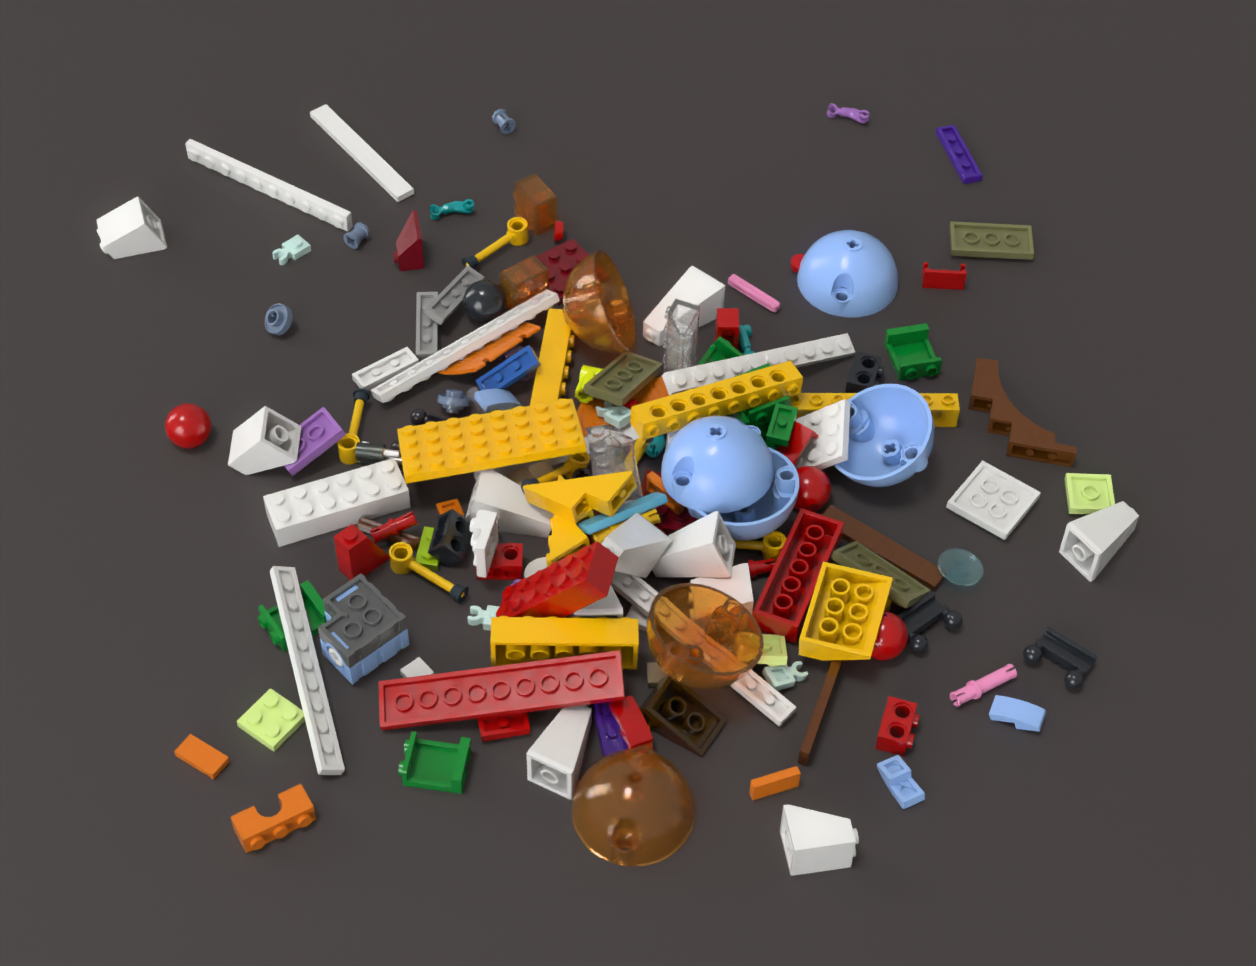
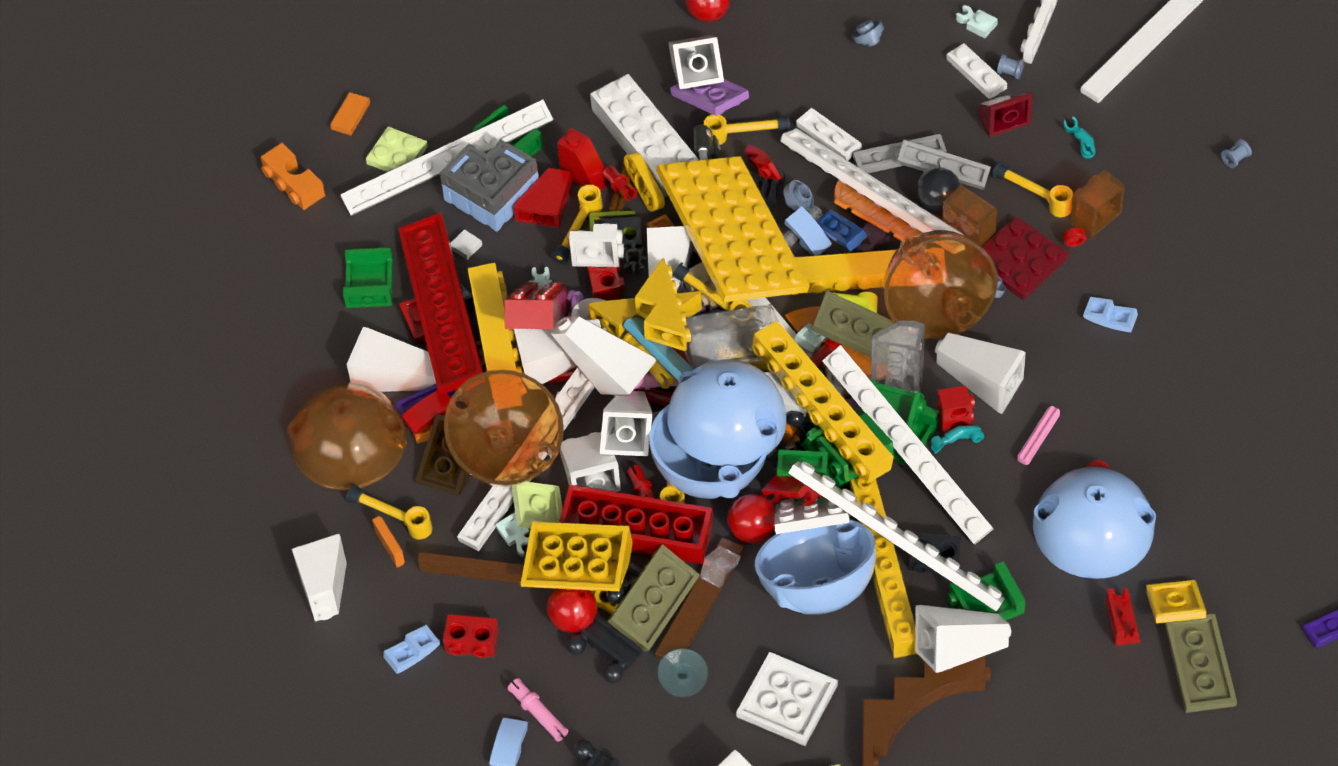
camera: 85 degrees right, 5 degrees up
none -> yellow piece [346,484,432,540]
none -> red slope [513,168,572,228]
none -> yellow beam [624,152,665,211]
none -> clear bracket [700,546,740,588]
none -> red slope [744,145,781,181]
none -> white plate [789,461,1005,611]
none -> white slope [915,605,1011,672]
none -> white plate [947,43,1007,99]
none -> light blue slope [1083,297,1138,333]
none -> yellow plate [1146,580,1206,623]

